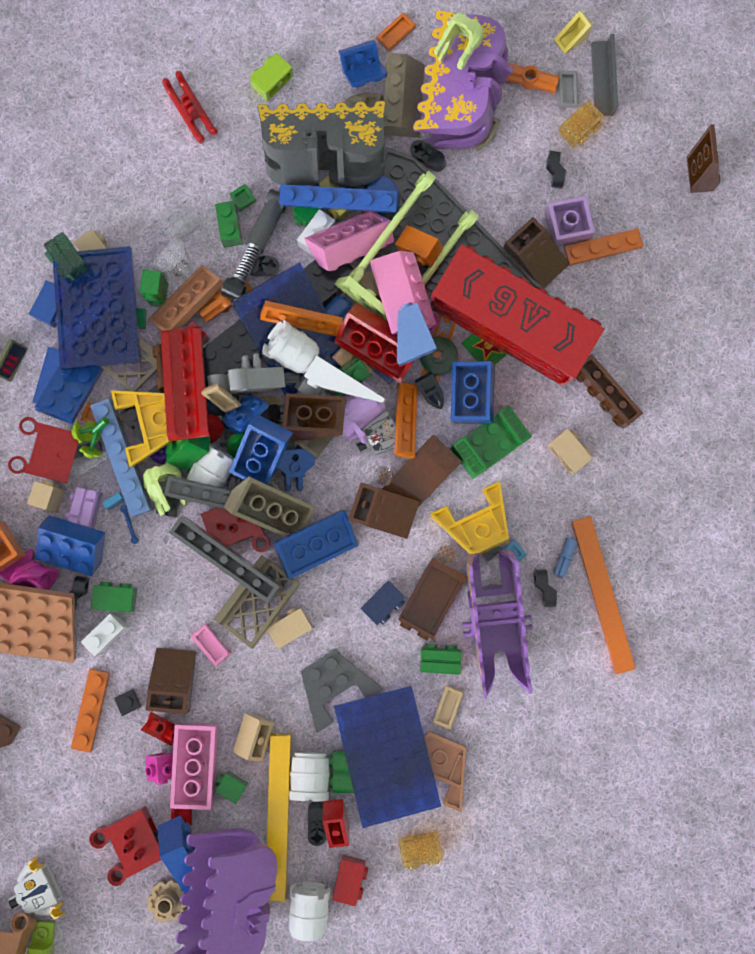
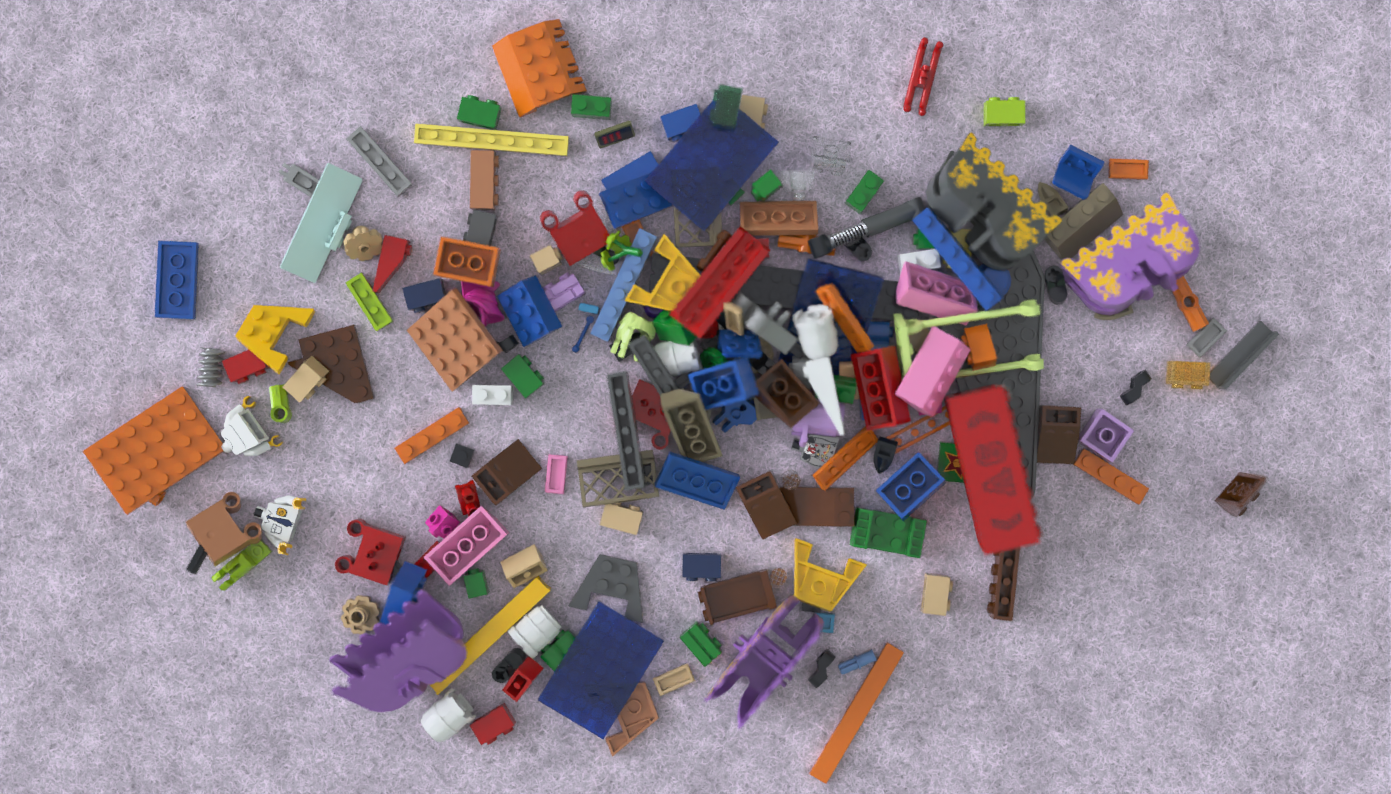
camera: 55 degrees right, 5 degrees up
green plate [229,184,256,212] -> none
medium blue slope [397,302,437,367] -> none
clear yellow brick [398,831,443,870] -> none
dark green tile [420,336,458,376] -> none
yellowish green piece [434,12,484,70] -> none
light yellow slope [554,11,593,54] -> none

